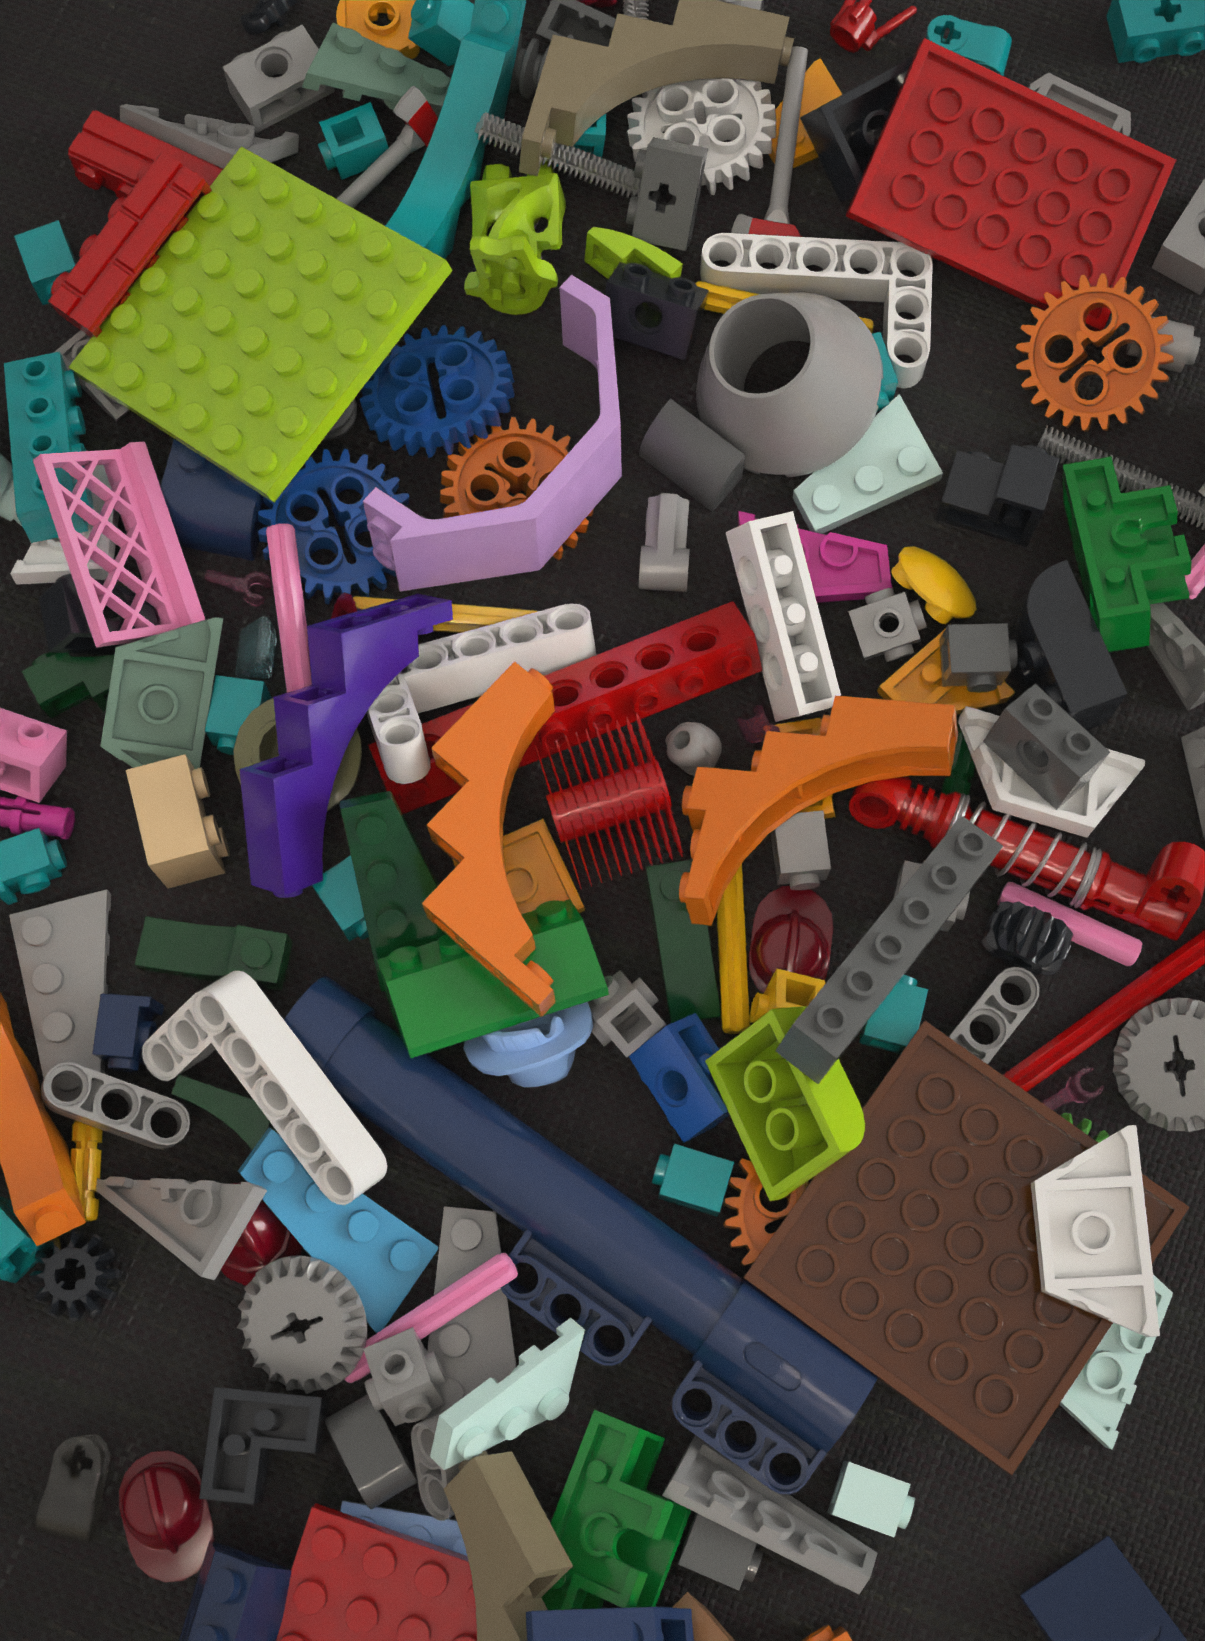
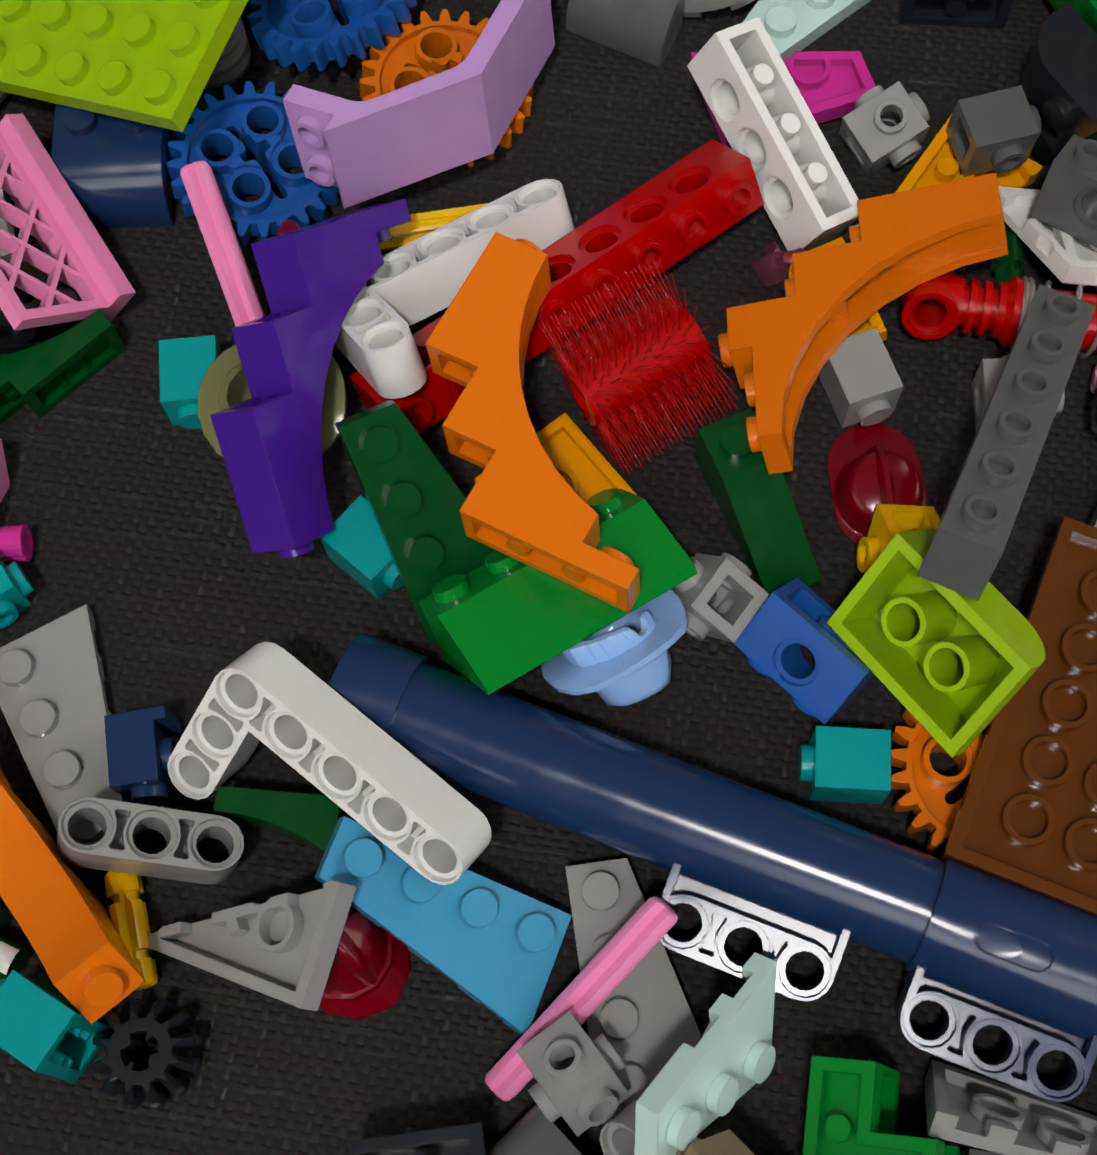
camera: 10 degrees left, 5 degrees down
sand green wing [100,617,223,769] -> none
tan brick [126,754,230,889] -> none
dark green slope [134,916,293,991] -> none
clear pink hand [205,569,271,606] -> none
clear light blue slope [235,617,277,679] -> none
light grey gear [237,1255,367,1394] -> none
light grey piece [638,493,690,592] -> none
light grey piece [665,722,722,776] -> none
yellow axle [717,864,750,1034] -> none
teal brick [859,975,928,1054] -> none
yellow dish [891,546,977,624] -> none

